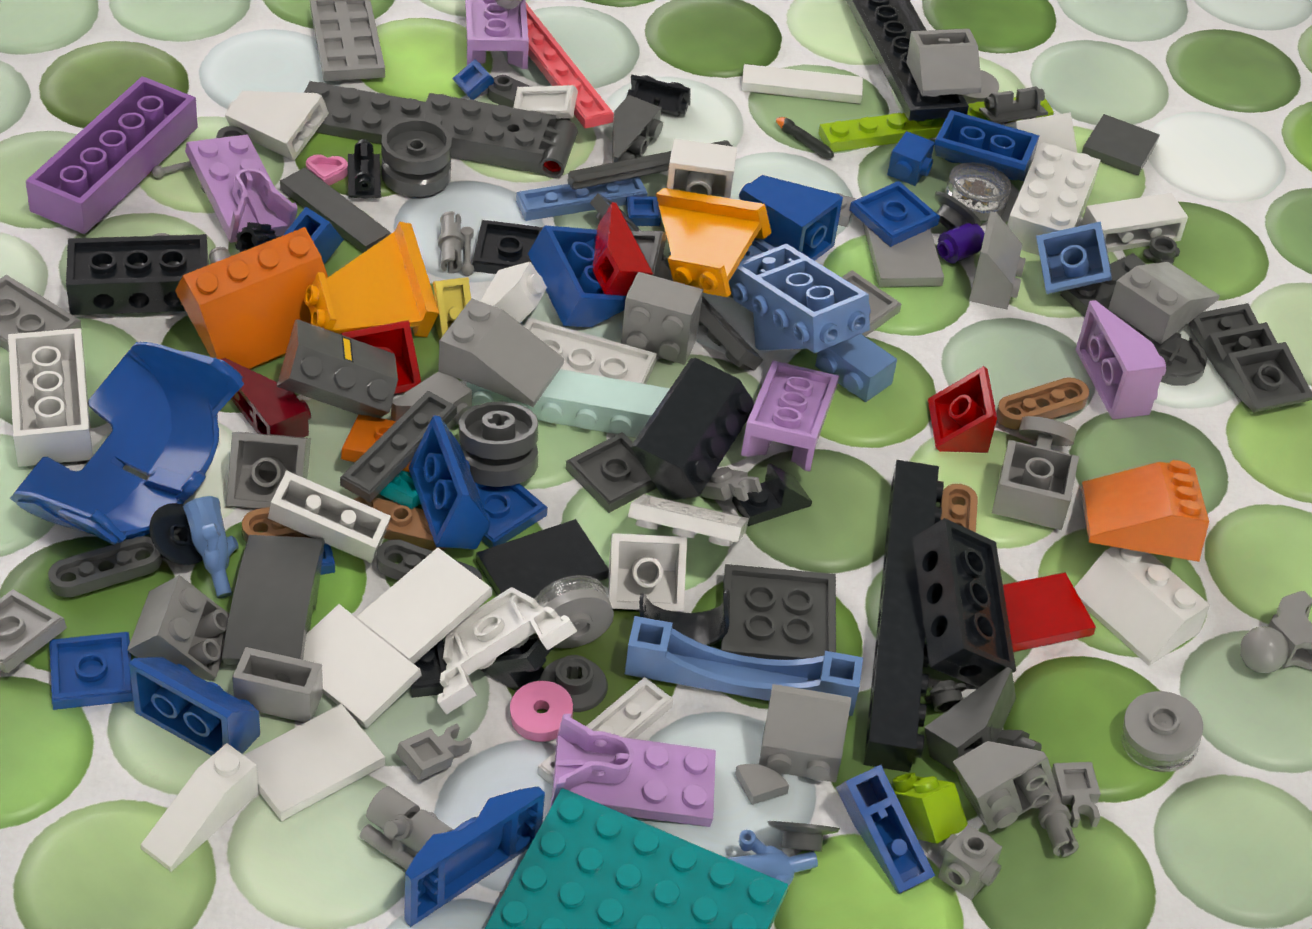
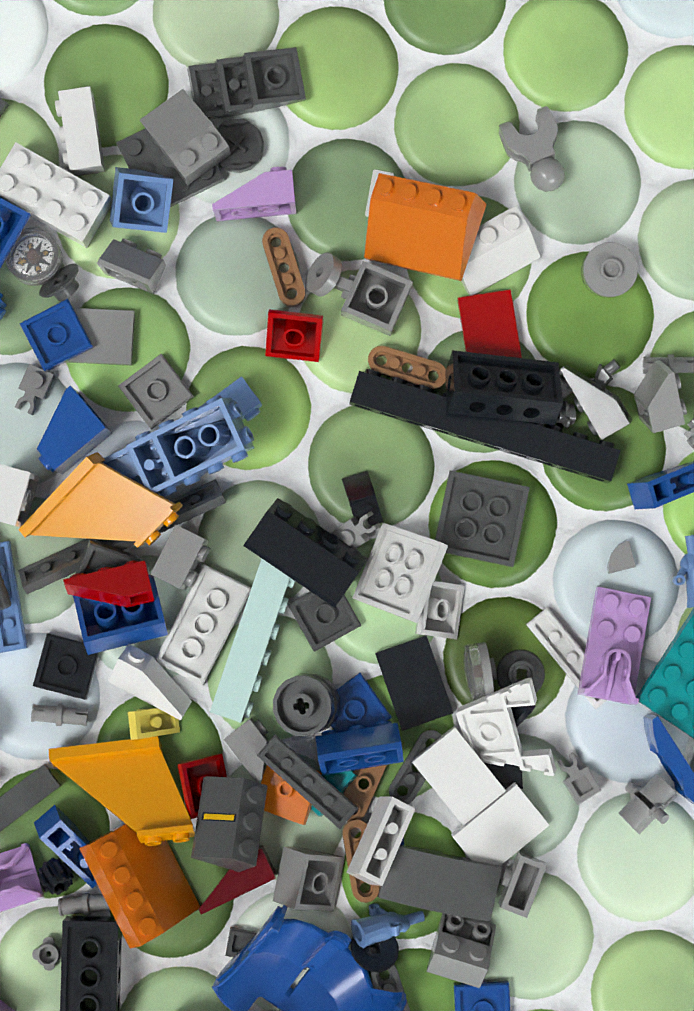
camera: 75 degrees left, 40 degrees up
blue slope [129,657,260,756] -> none
white slope [141,743,259,872] -> none
white tile [244,704,385,821] -> none
light grey slope [439,298,564,407] -> none
light grey hinge [461,227,474,276] -> none
bright pink piece [510,681,573,742] -> none
medium blue arch [625,616,863,716] -> none
blue tile [626,196,661,226] -> none
black piece [639,589,730,646] -> none
lavender plate [741,361,839,471] -> none
light grey slope [759,684,851,782] -> none
dark grey piece [767,821,840,852] -> none
lime slope [891,773,968,844] -> none
dark purple brick [937,223,985,264] -> none
light grey plate [1051,762,1101,828] -> none
dark grey plate [1143,236,1180,265] -> none

